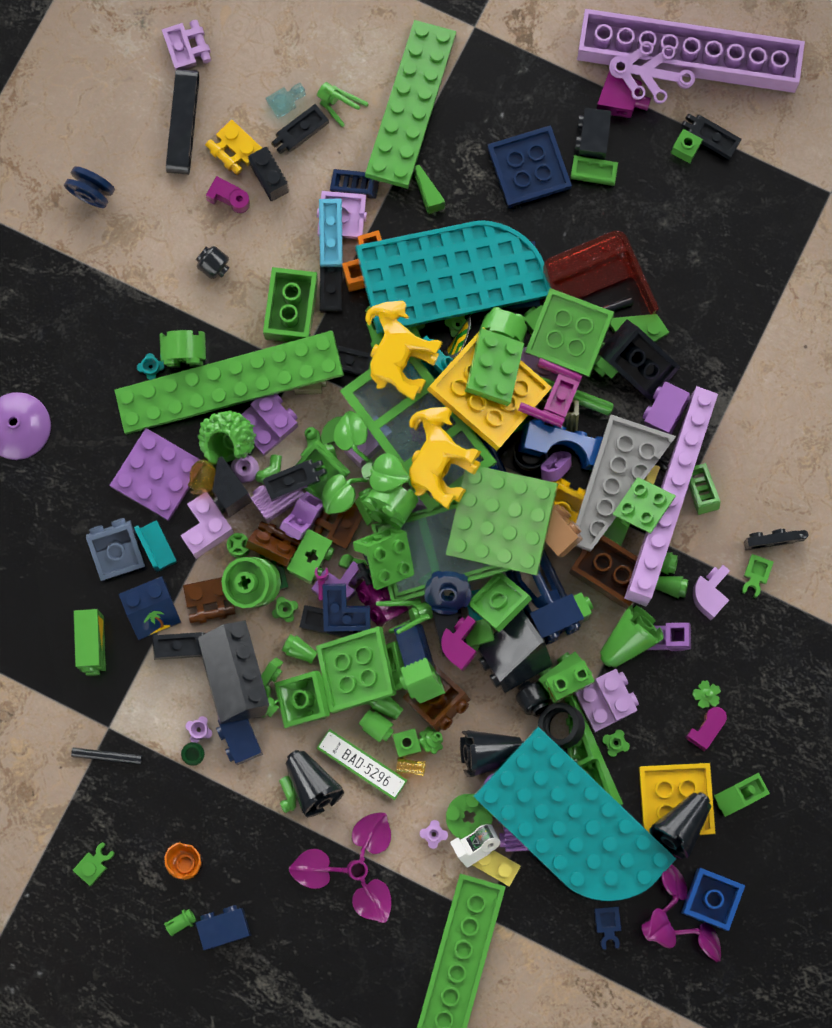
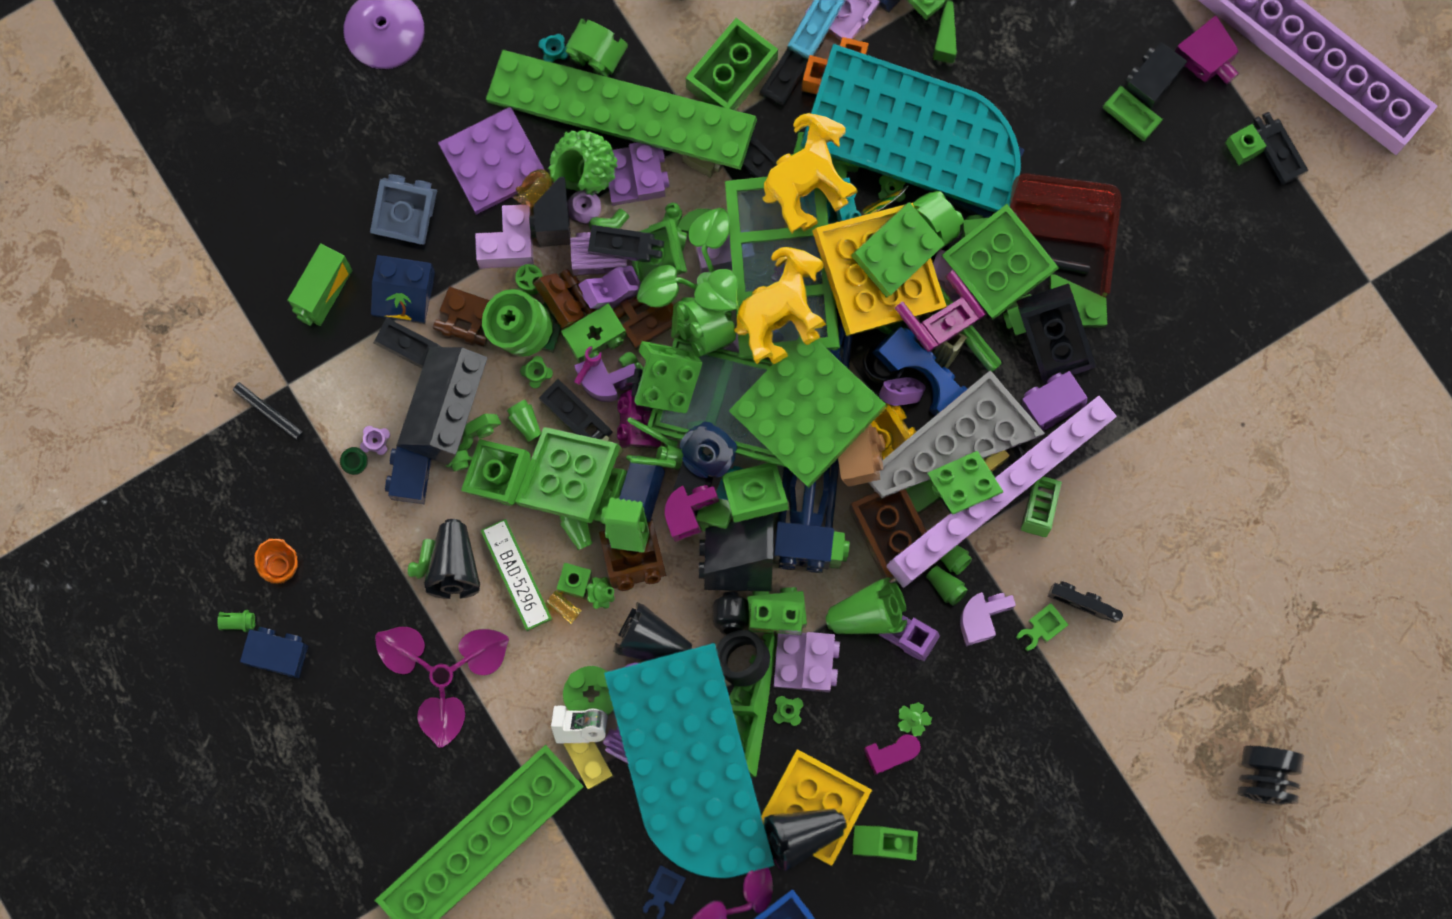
camera: 30 degrees right, 0 degrees up
bright green plate [73,843,115,886] -> none
teal panel [134,520,177,572] -> none
dark blue plate [322,583,371,631] -> none
bright green brick [359,709,394,743] -> none
lavender plate [420,820,448,849] -> none
dark blue plate [487,125,572,208] -> none
lavender plant [609,41,695,104] -> none

